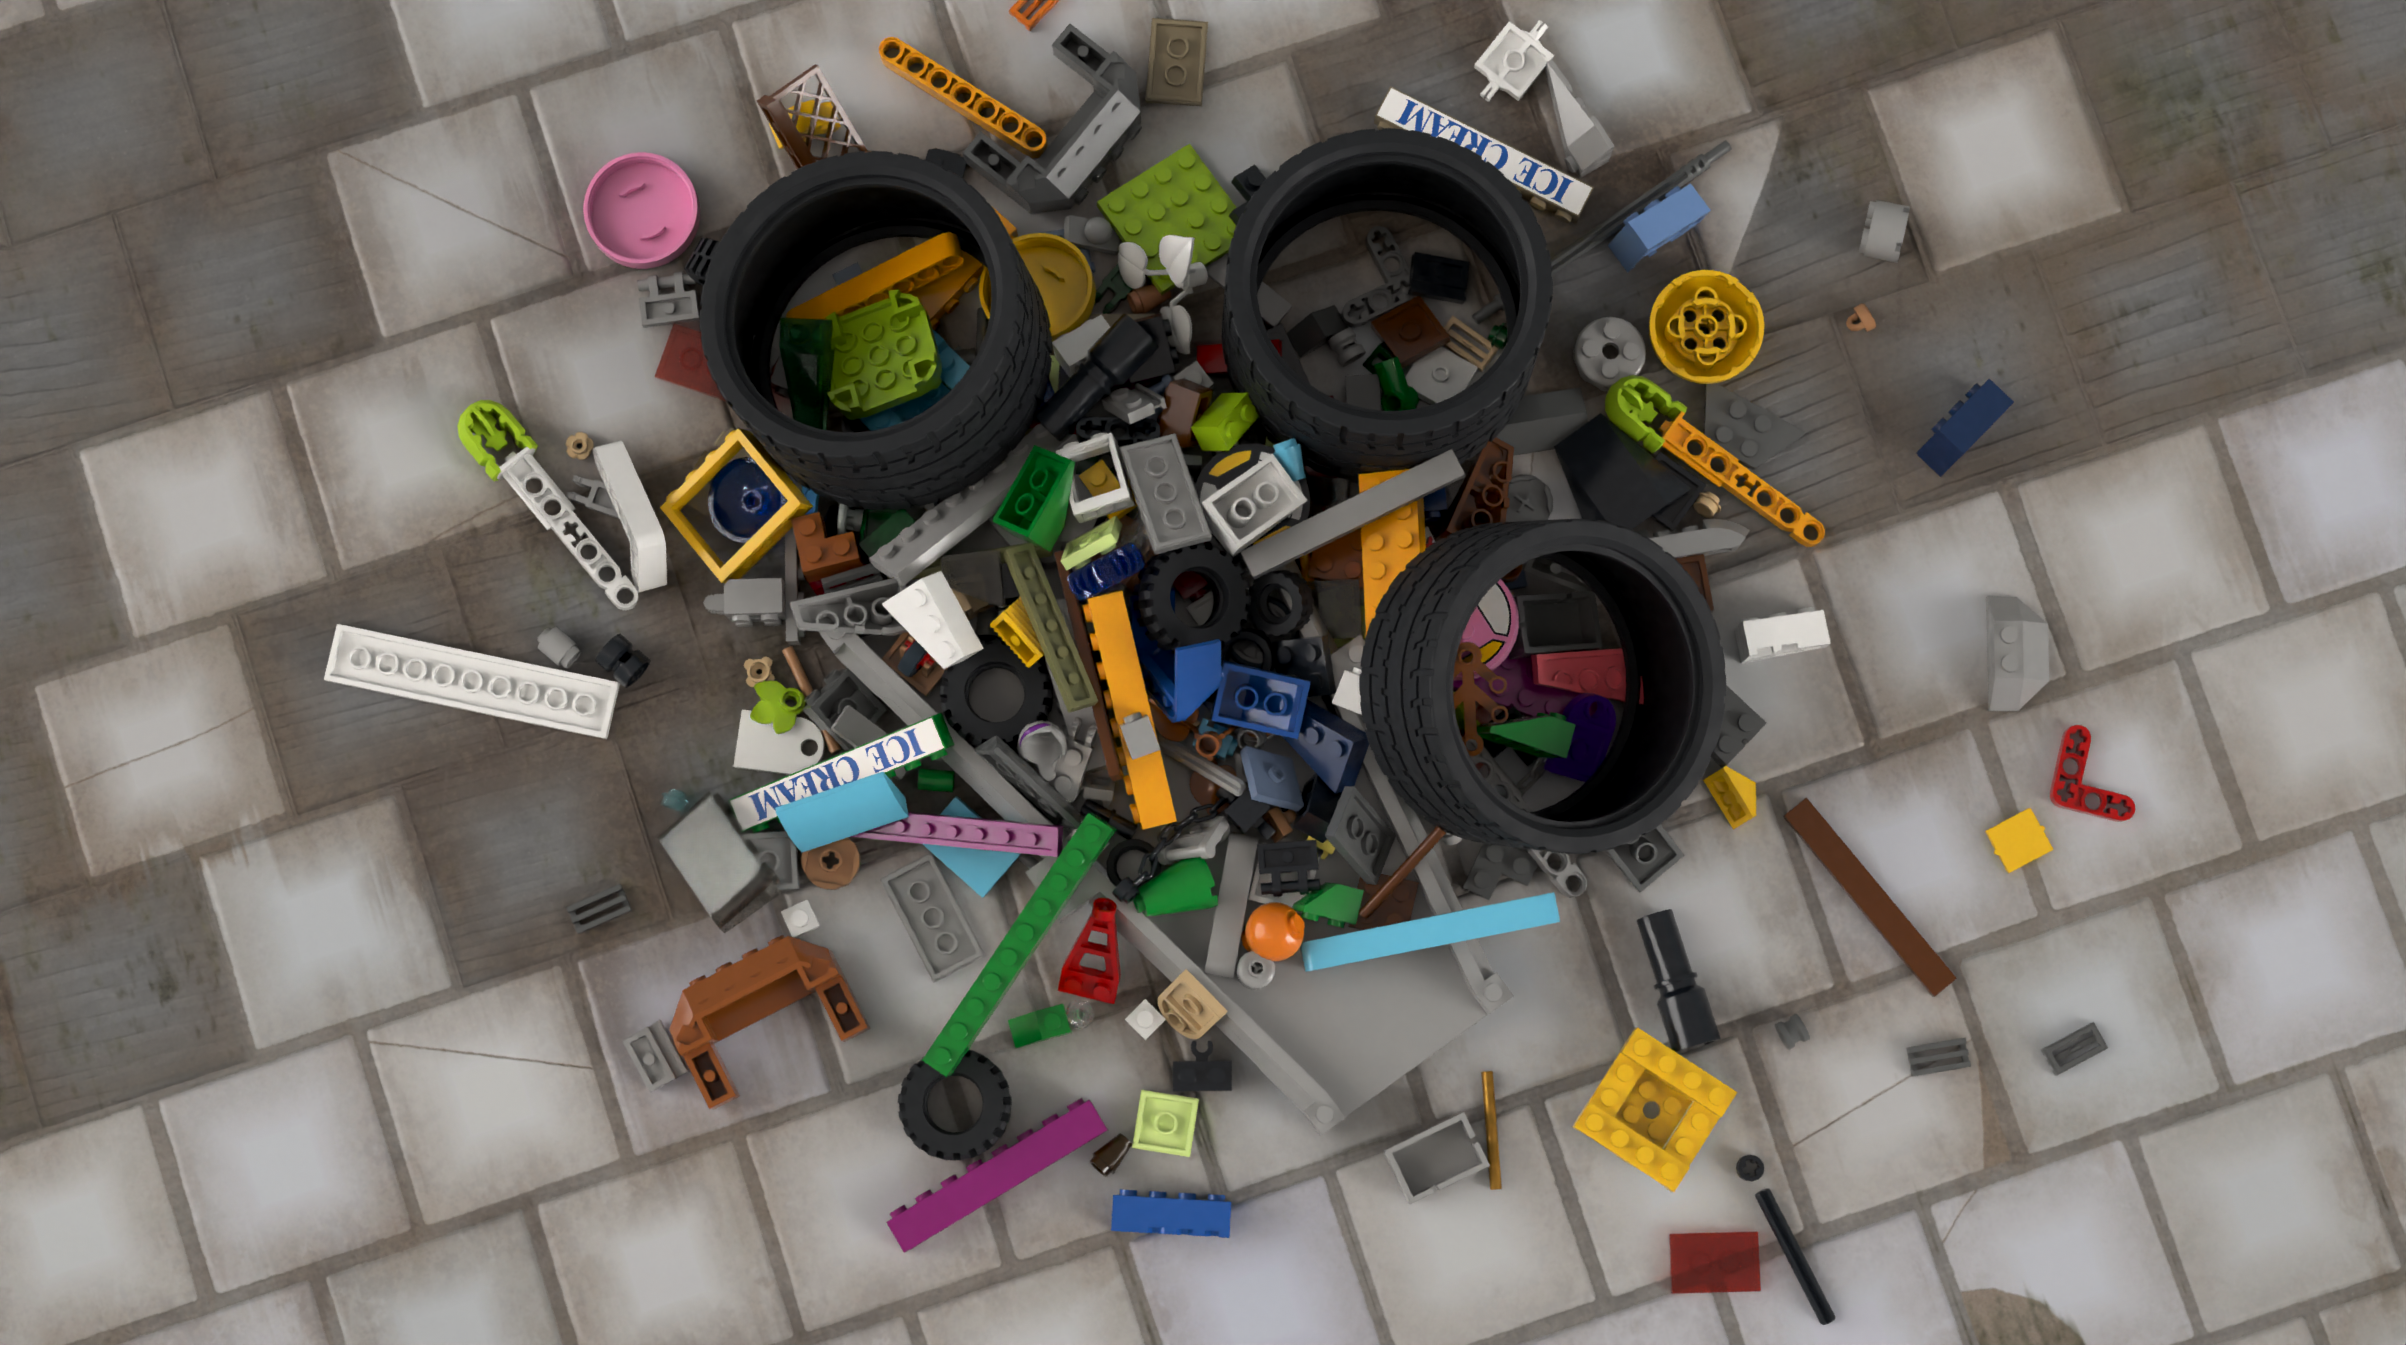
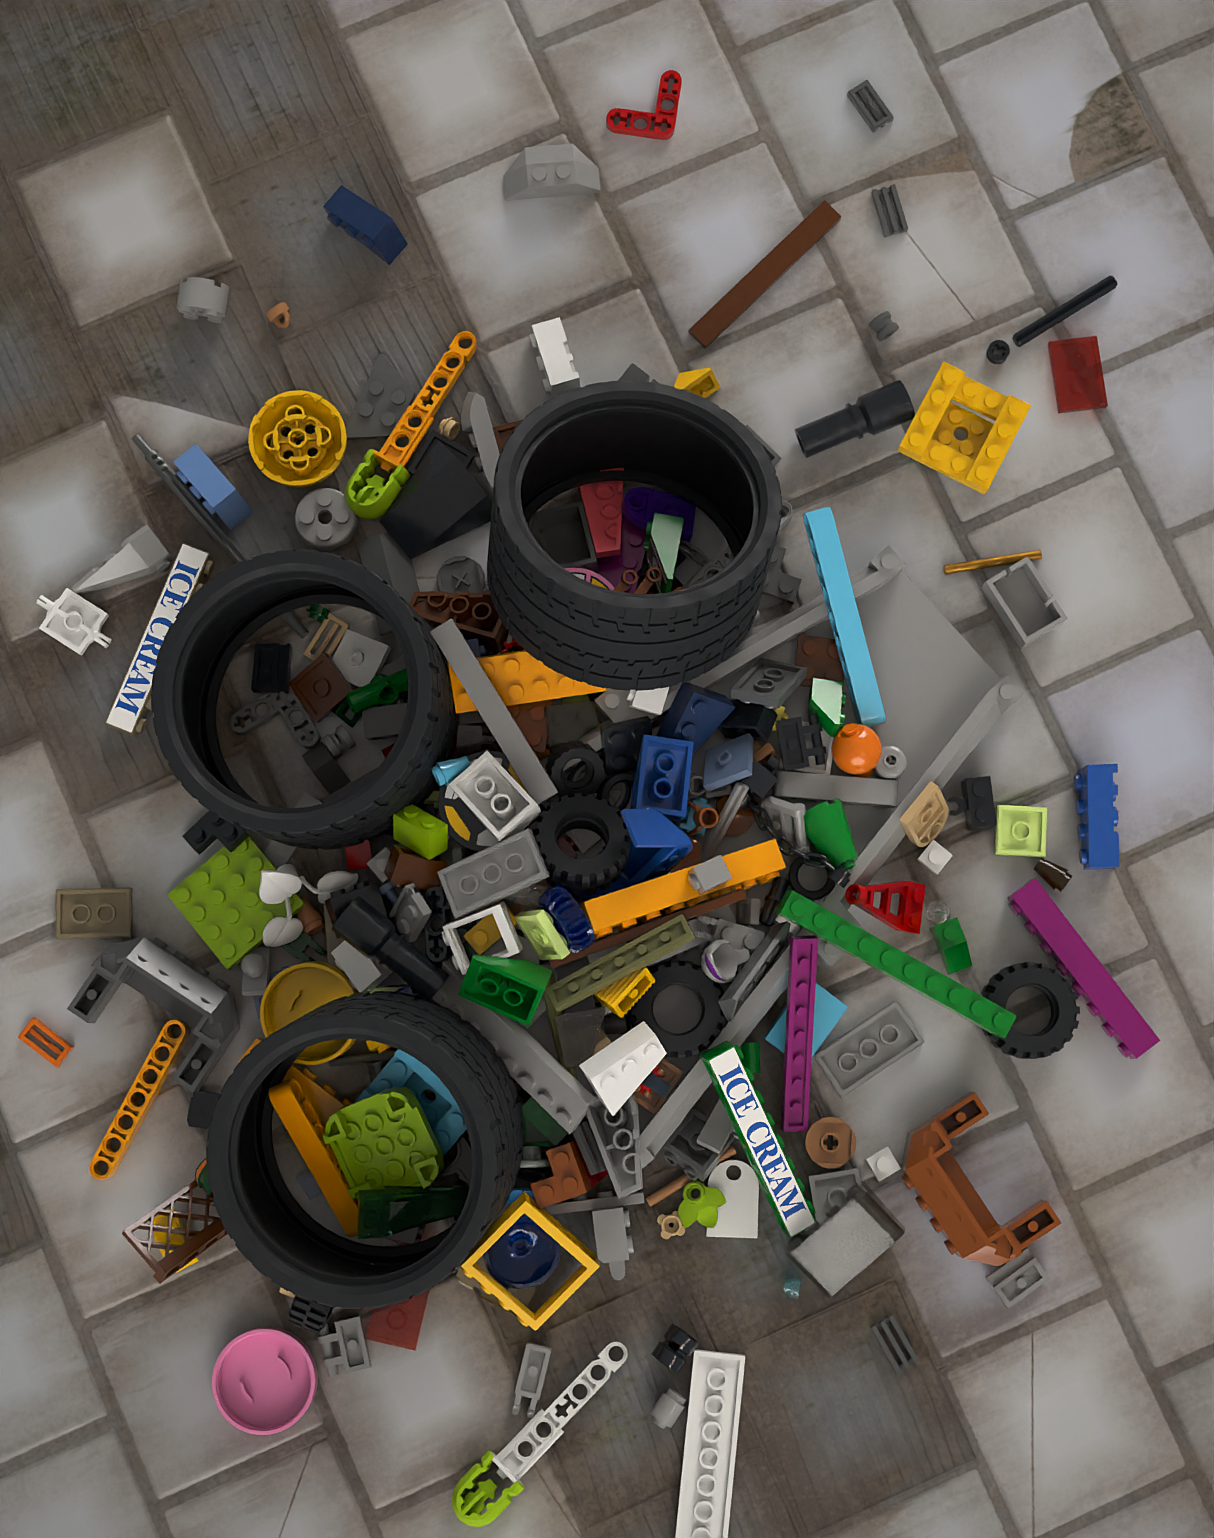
camera: 95 degrees left, 0 degrees up
tan plate [566,432,594,460] -> none
white beam [593,440,667,593] -> none
medium azure slope [775,772,909,853] -> none
reddish brown bar [1359,825,1446,920] -> none
yellow piece [1985,808,2054,873] -> none

